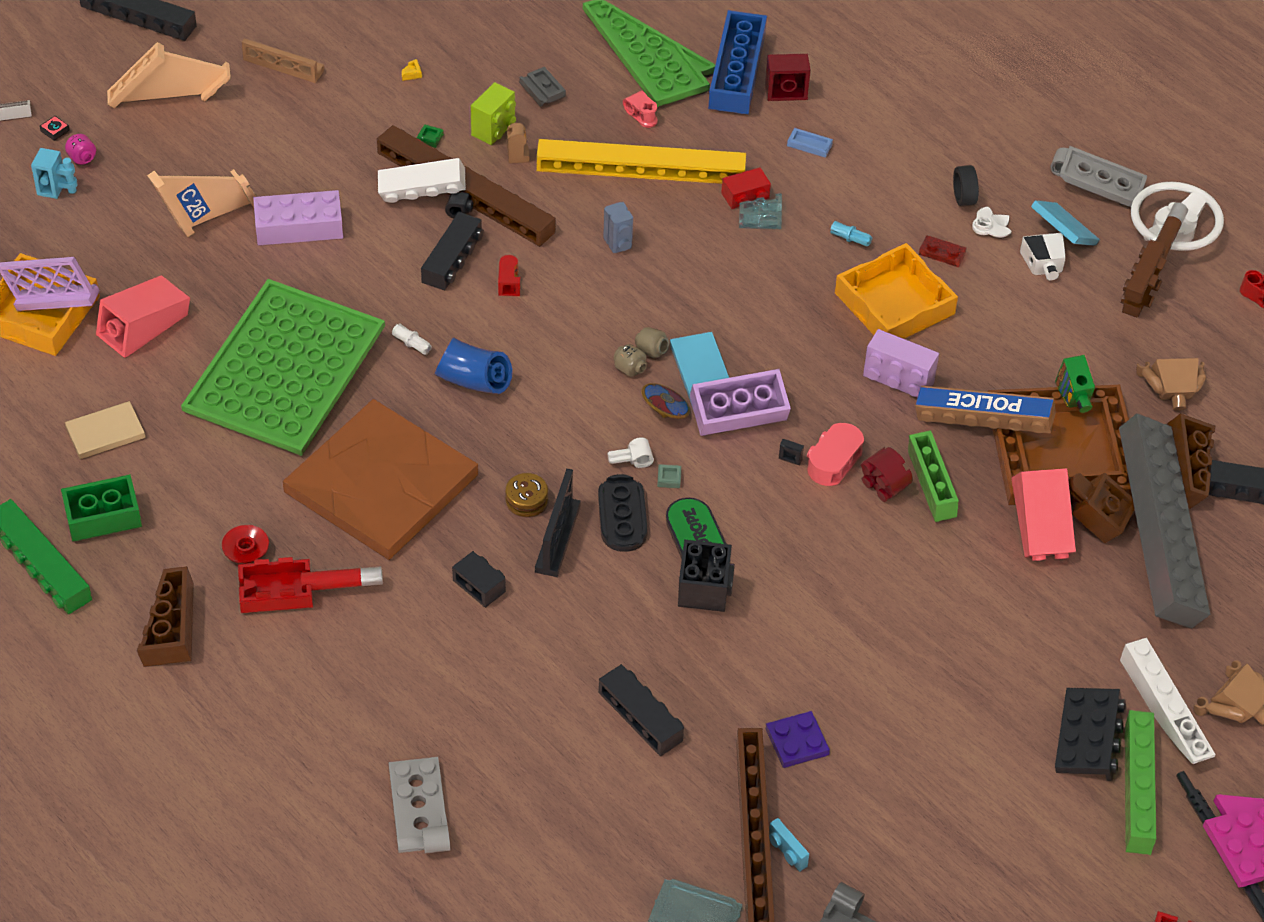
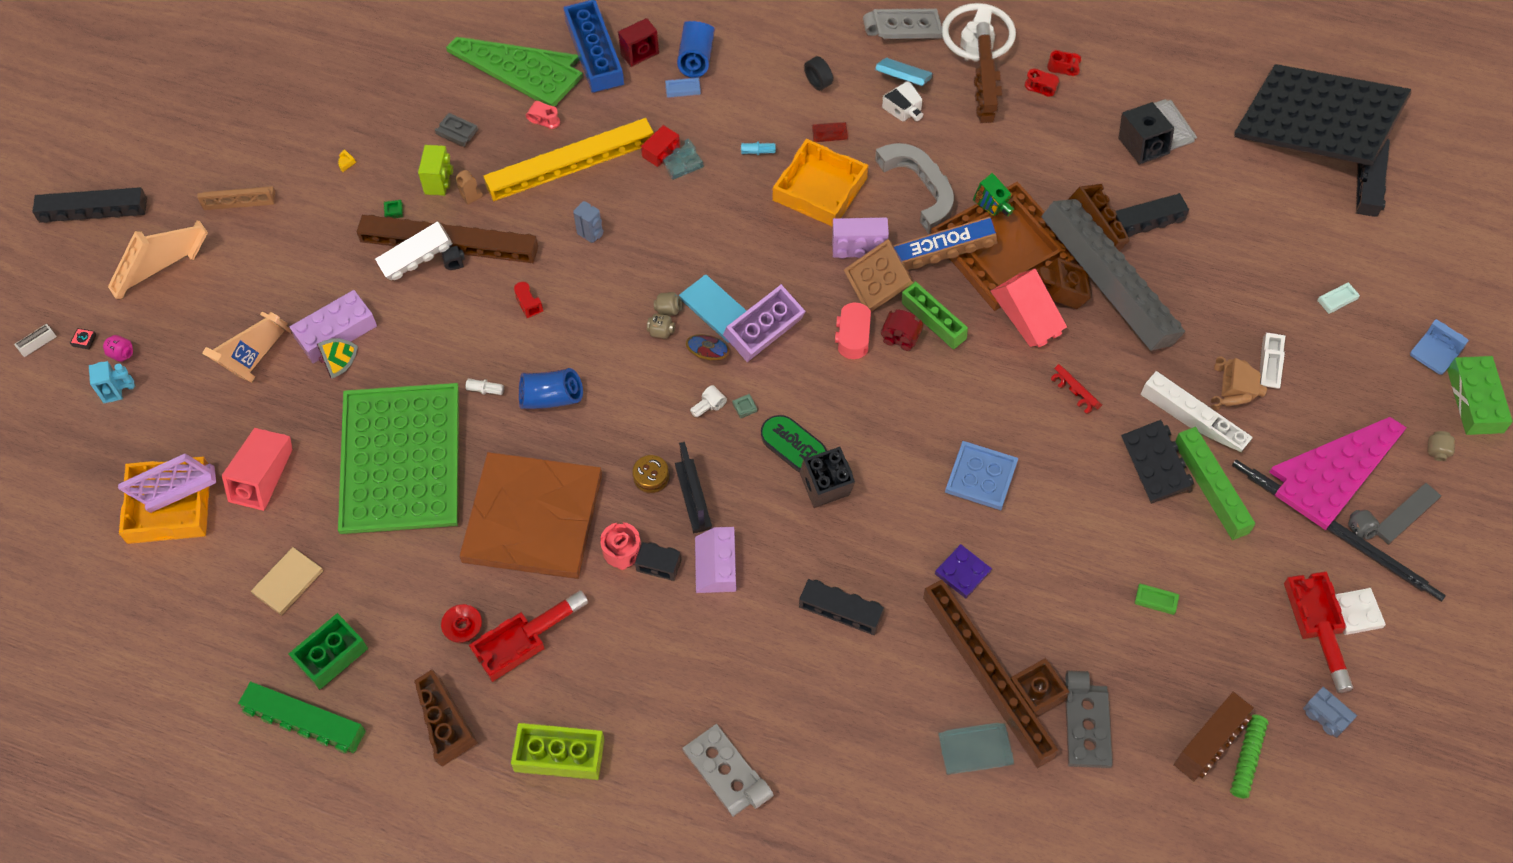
camera: 25 degrees left, 10 degrees up
black brick [421,212,484,291] -> none
black tile [598,474,647,552] -> none
medium azure plate [769,818,809,872] -> none
black tile [779,439,804,466] -> none
white plate [972,207,1012,238] -> none
medium nougat torso [1136,358,1206,411] -> none
none -> shield [317,338,358,379]
none -> lime brick [511,723,605,780]
none -> coral brick [600,522,641,570]
none -> blue brick [677,21,715,77]
none -> lavender slope [695,527,736,593]
none -> medium nougat plate [844,239,914,312]
none -> light grey arch [875,143,954,234]
none -> medium blue plate [945,441,1018,510]
none -> reddish brown brick [1010,658,1069,718]
none -> red piece [1024,68,1059,97]
none -> red plate [1051,364,1103,414]
none -> bright green tile [1134,583,1180,615]

